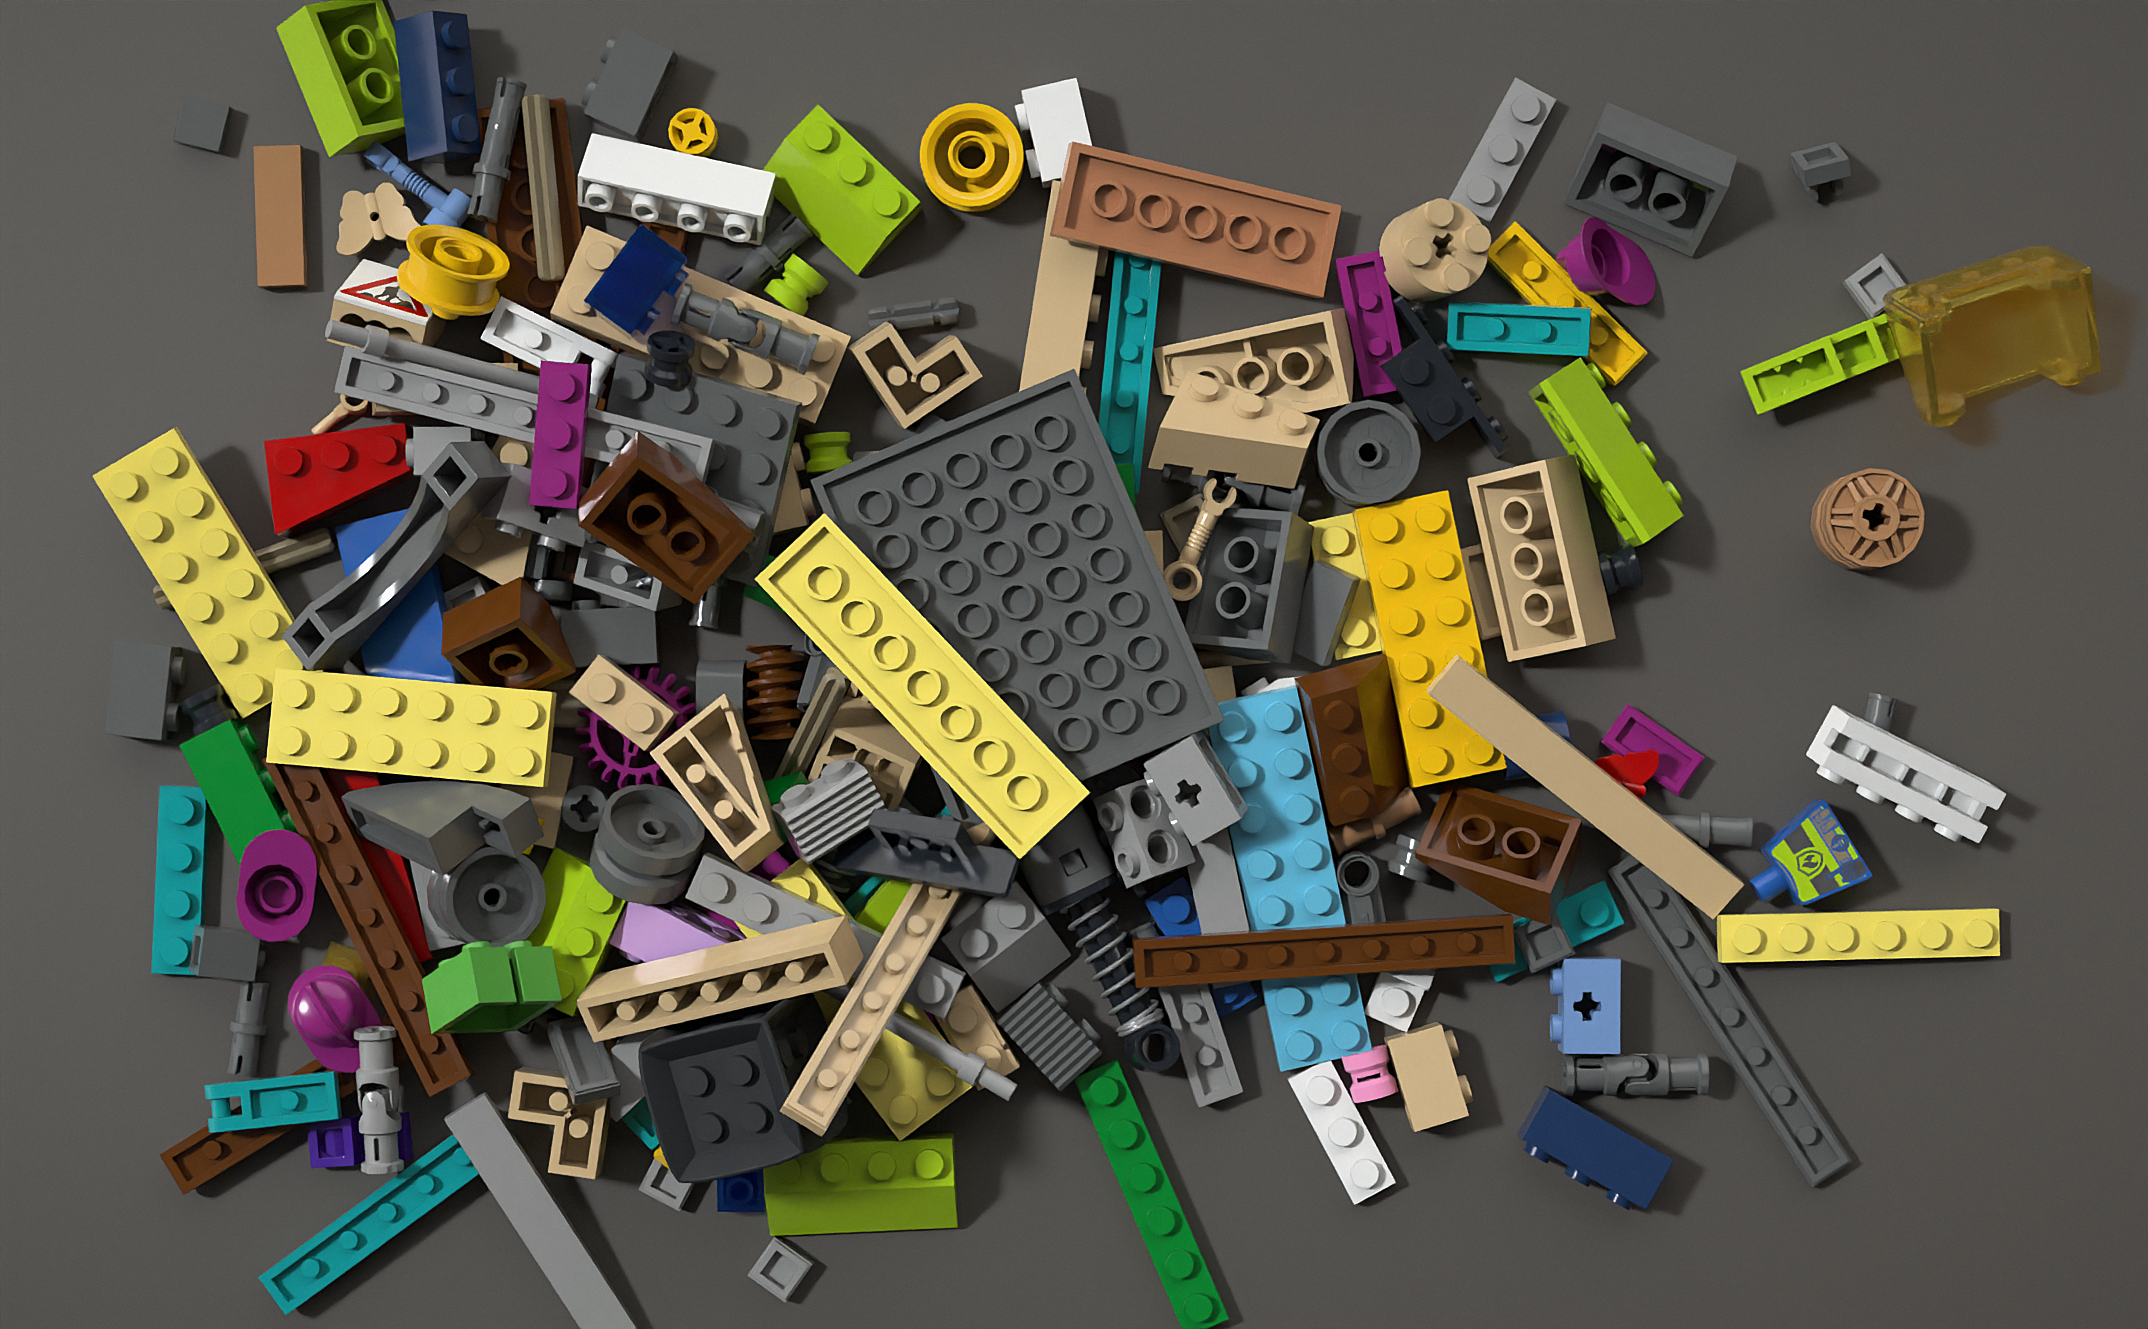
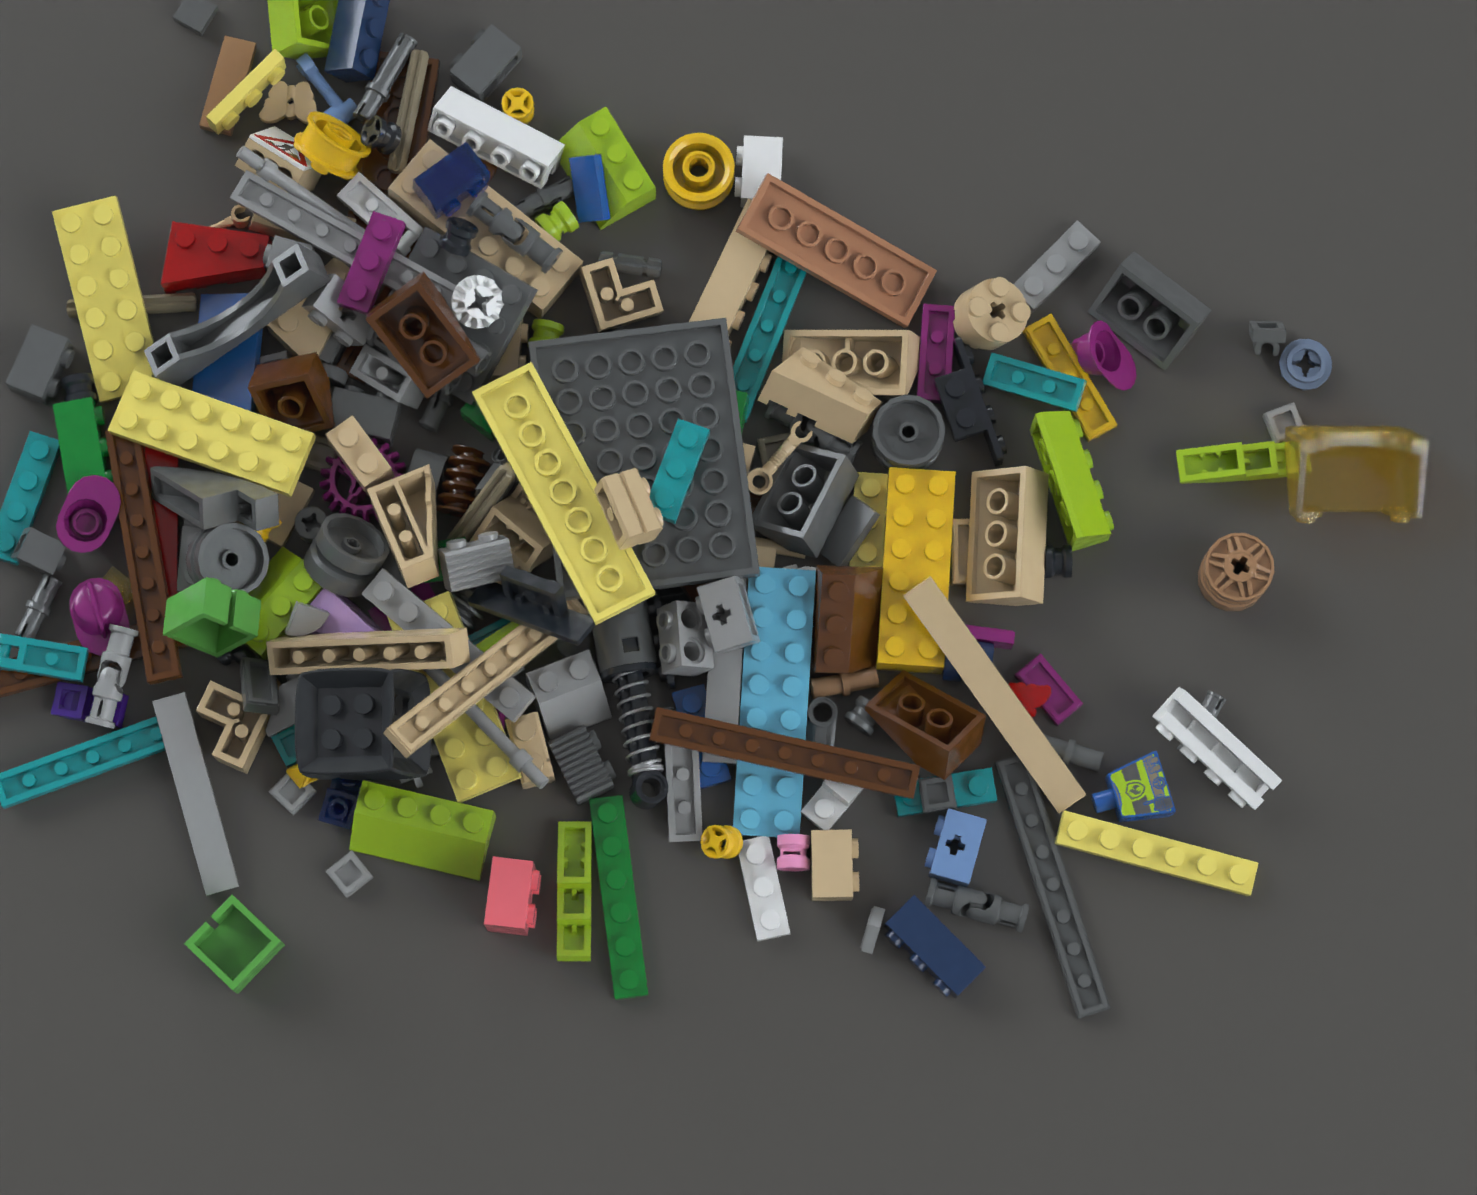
camera: 15 degrees right, 10 degrees down
none -> light yellow plate [206,49,286,135]
none -> light grey tile [285,601,330,636]
none -> black wheel [361,115,402,155]
none -> white gear [451,275,504,329]
none -> coral brick [484,856,542,936]
none -> lime slope [557,821,592,961]
none -> blue tile [569,154,610,223]
none -> tan brick [594,468,663,550]
none -> teal plate [649,418,710,524]
none -> yellow wheel [700,825,743,859]
none -> light grey tile [860,906,885,954]
none -> magenta tile [966,625,1015,650]
none -> sand blue gear [1279,339,1332,391]

